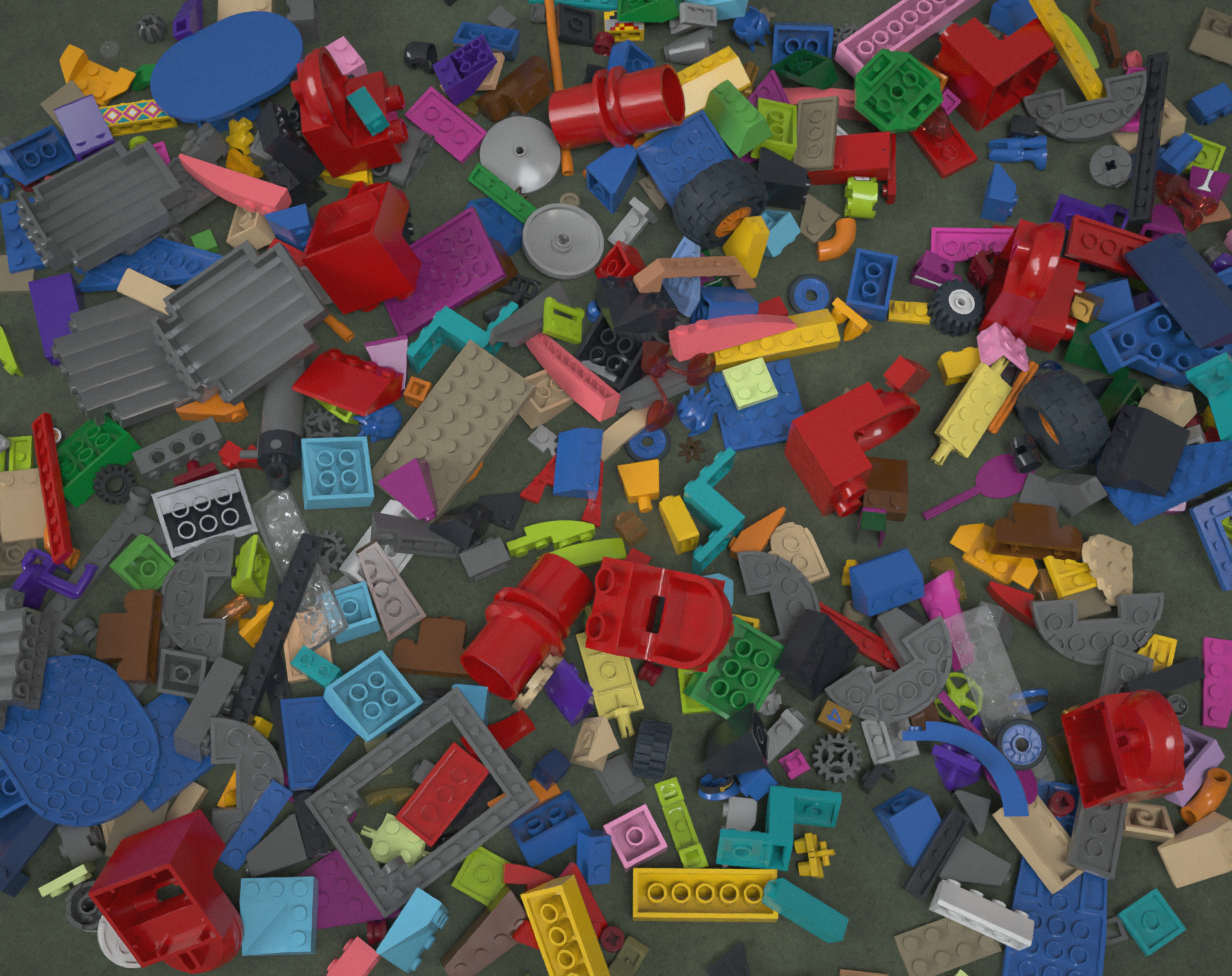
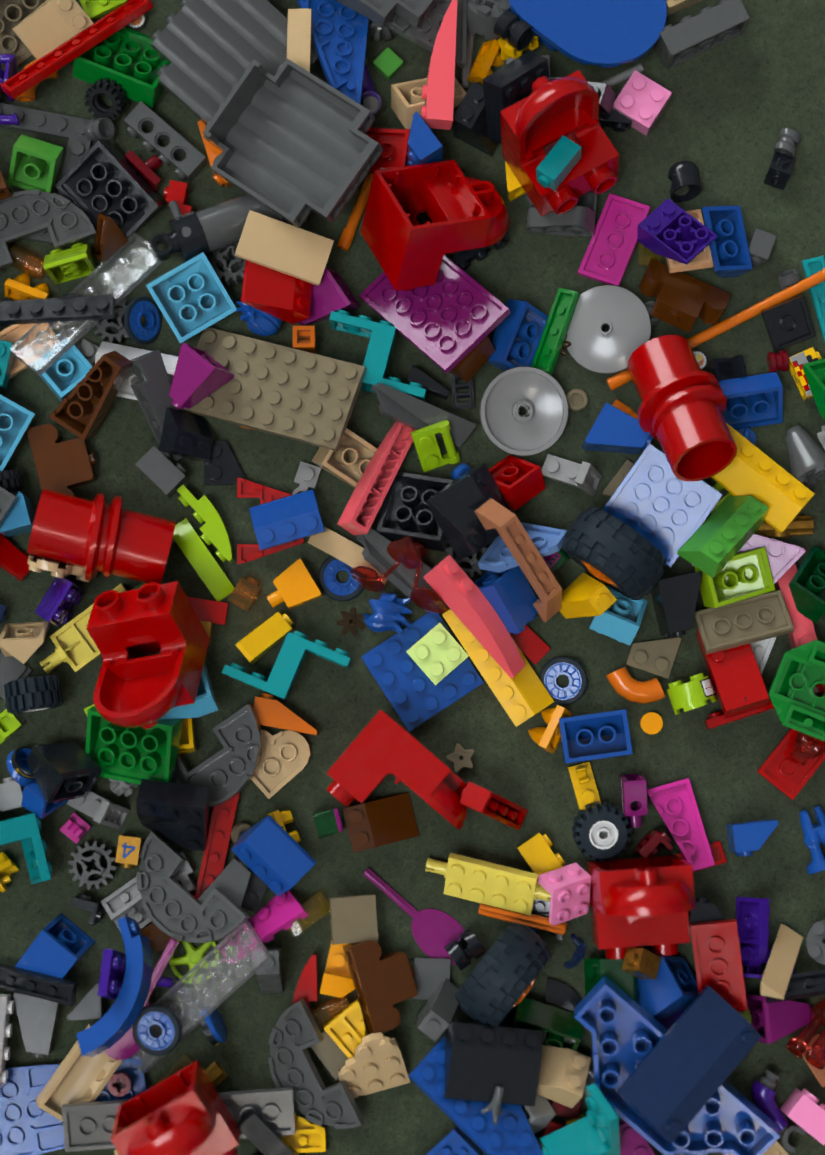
camera: 70 degrees right, 15 degrees up
none -> reddish brown slope [93,213,128,261]
none -> blue wheel [124,296,162,345]
none -> tan slope [234,210,334,286]
none -> dark tan tile [329,894,378,945]
none -> dark grey bar [481,1086,505,1125]
none -> black wheel [494,10,535,51]
none -> light orange tile [640,712,663,735]
none -> tan slope [761,924,803,1000]

